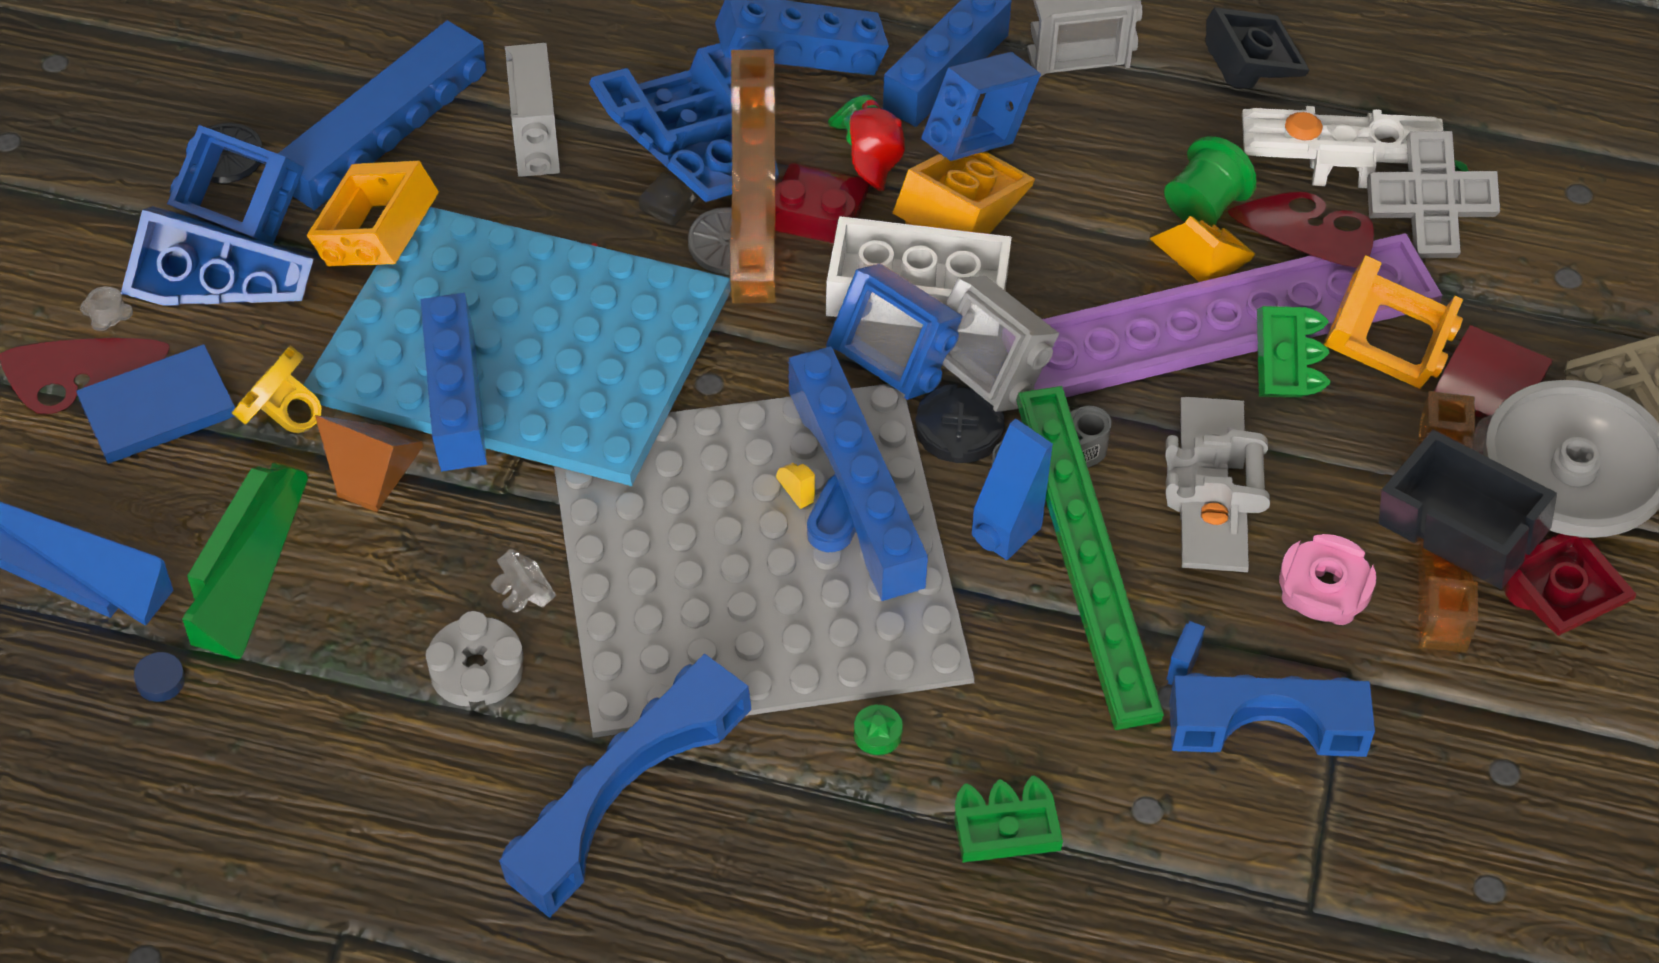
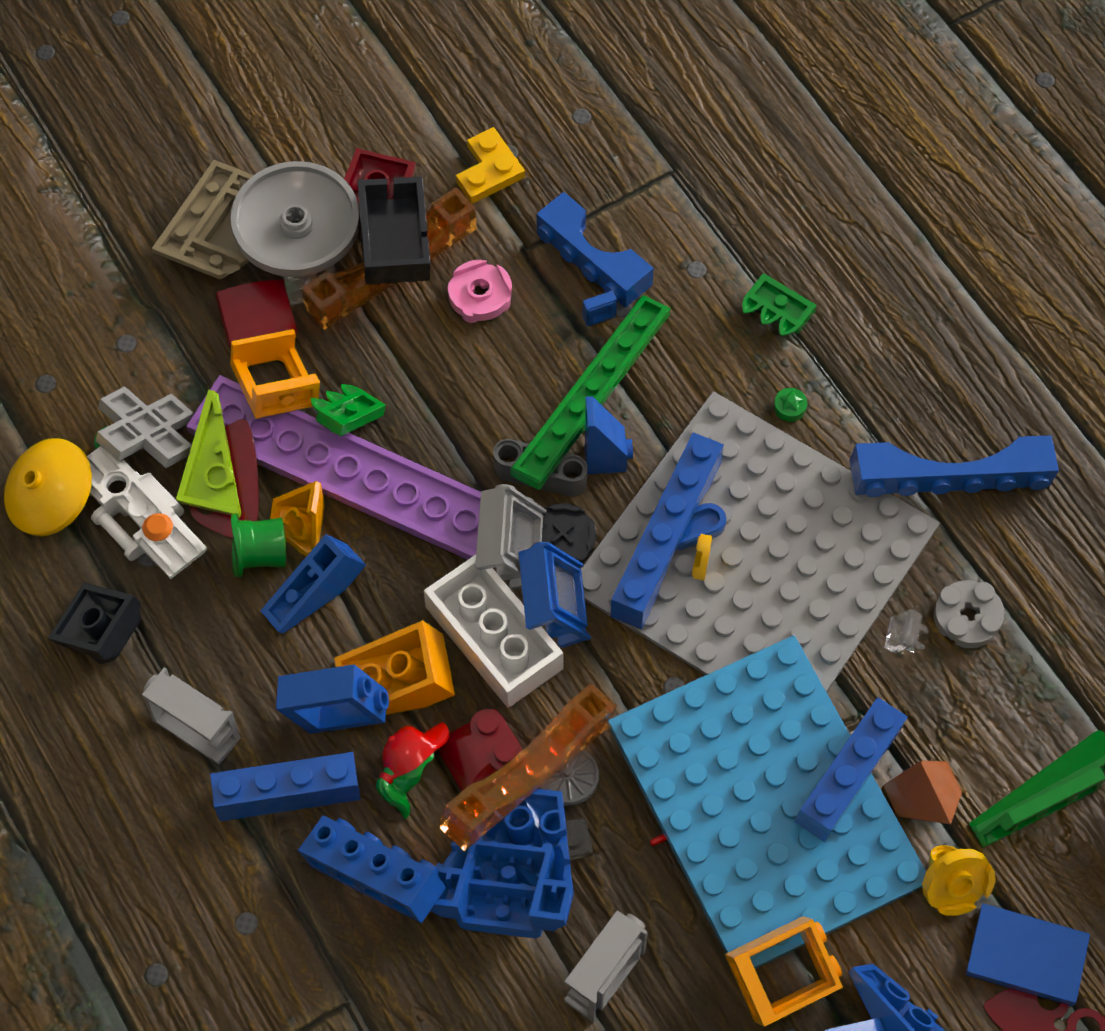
camera: 135 degrees left, 10 degrees up
light grey piece [1165,397,1270,572] -> none
none -> yellow dish [4,438,92,536]
none -> lime wing [176,389,241,518]
none -> blue slope [260,534,366,634]
none -> yellow plate [456,127,525,204]

